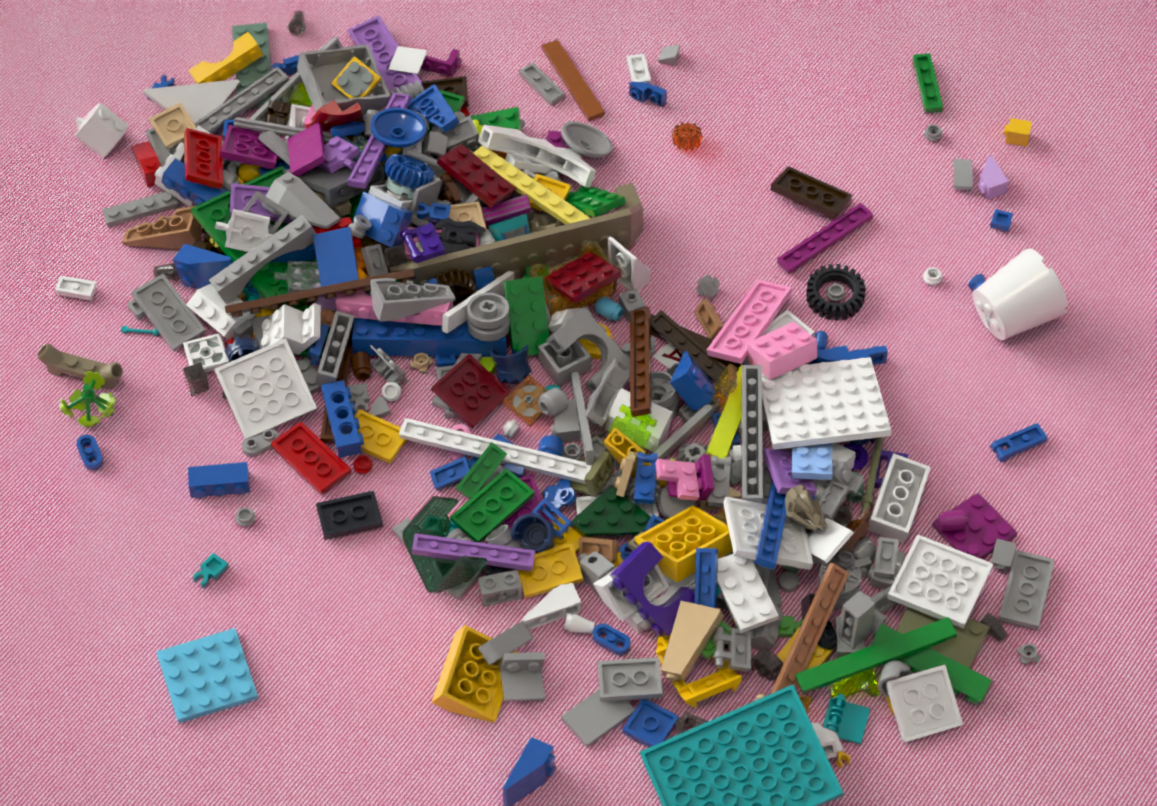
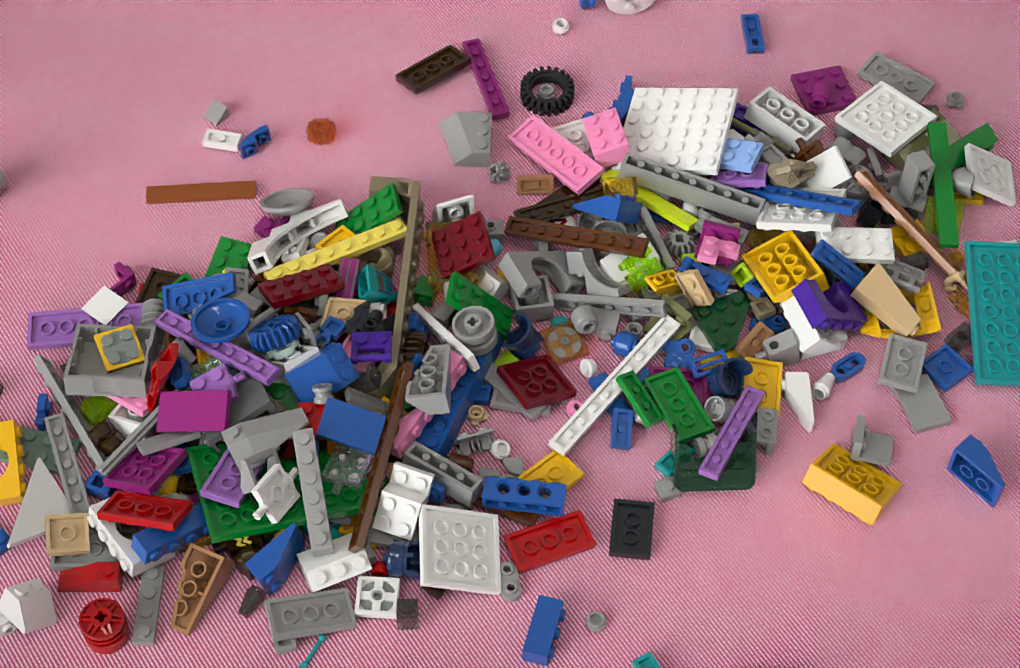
camera: 70 degrees left, 0 degrees up
red plate [353,455,373,474] -> none
light grey beam [478,621,534,666] -> none
light grey tile [519,62,566,107] -> none
teal hinge [822,694,871,744] -> none
light grey plate [873,537,899,579] -> none
light grey brick [991,539,1017,570] -> none
none -> red wheel [79,598,130,654]
none -> light grey wedge [439,112,492,167]
none -> lime slope [730,262,754,288]

